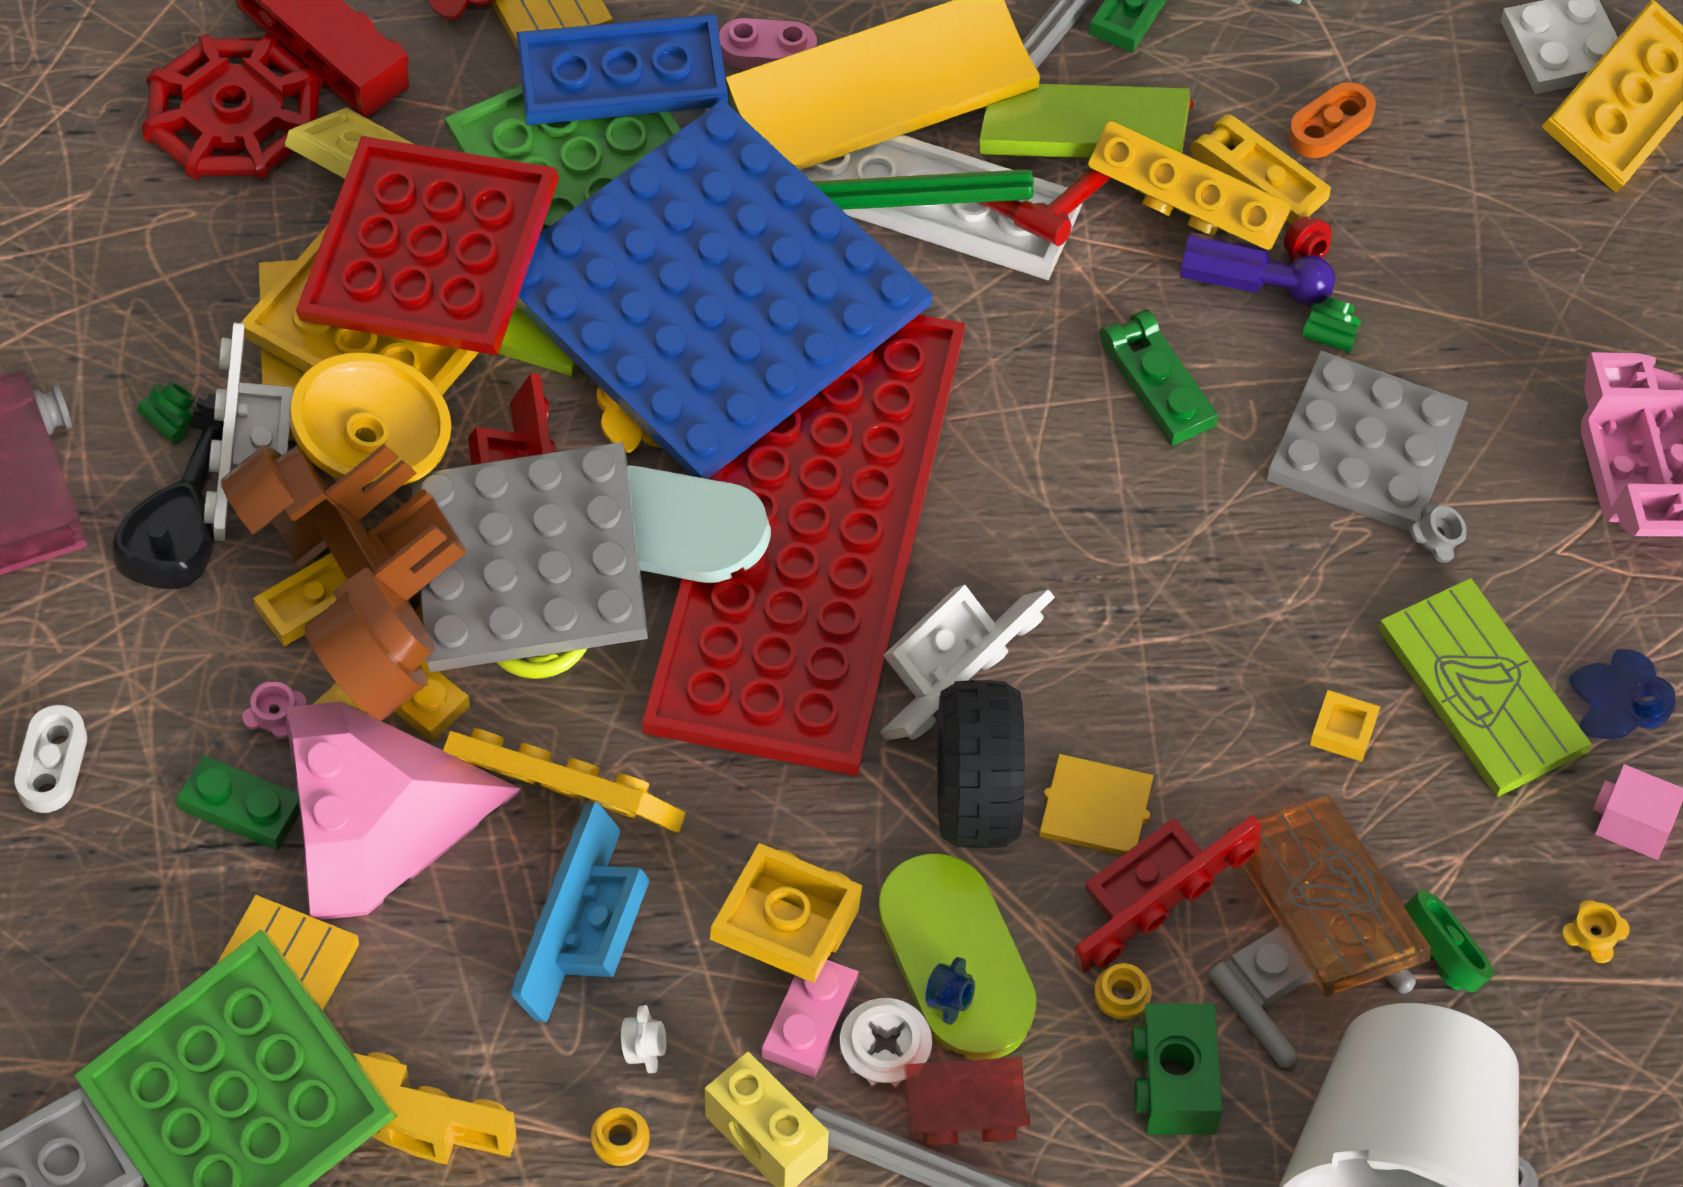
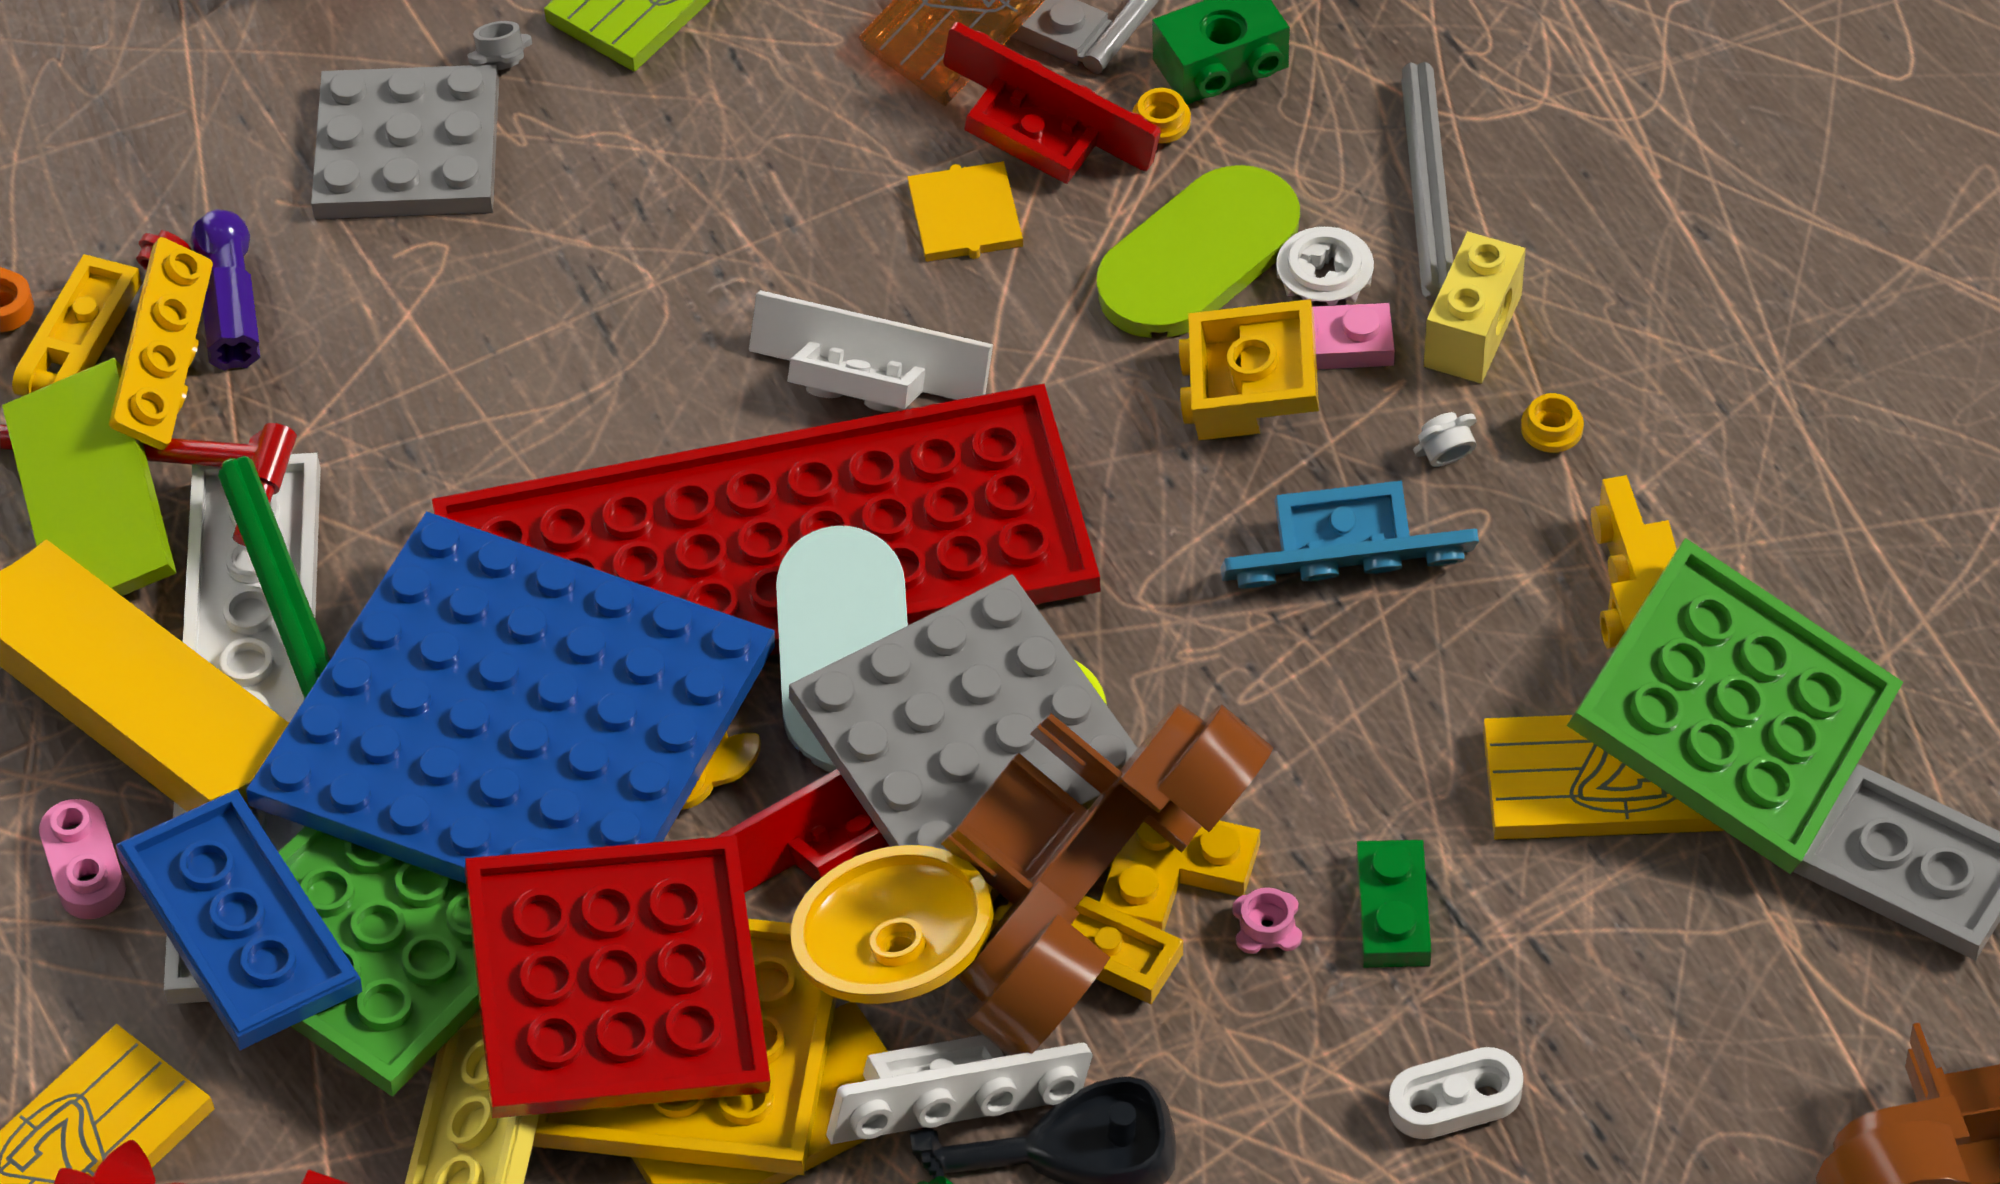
camera: 110 degrees left, 5 degrees down
bright pink wedge [285,702,521,920] -> none
yellow wing [443,728,686,834] -> none
clear red bracket [904,1057,1031,1146] -> none
plate [925,957,975,1025] -> none
black tyre [937,680,1025,848] -> none
green plate [1099,309,1218,446] -> none
green plate [1301,297,1362,353] -> none
yellow plate [1310,690,1380,762] -> none

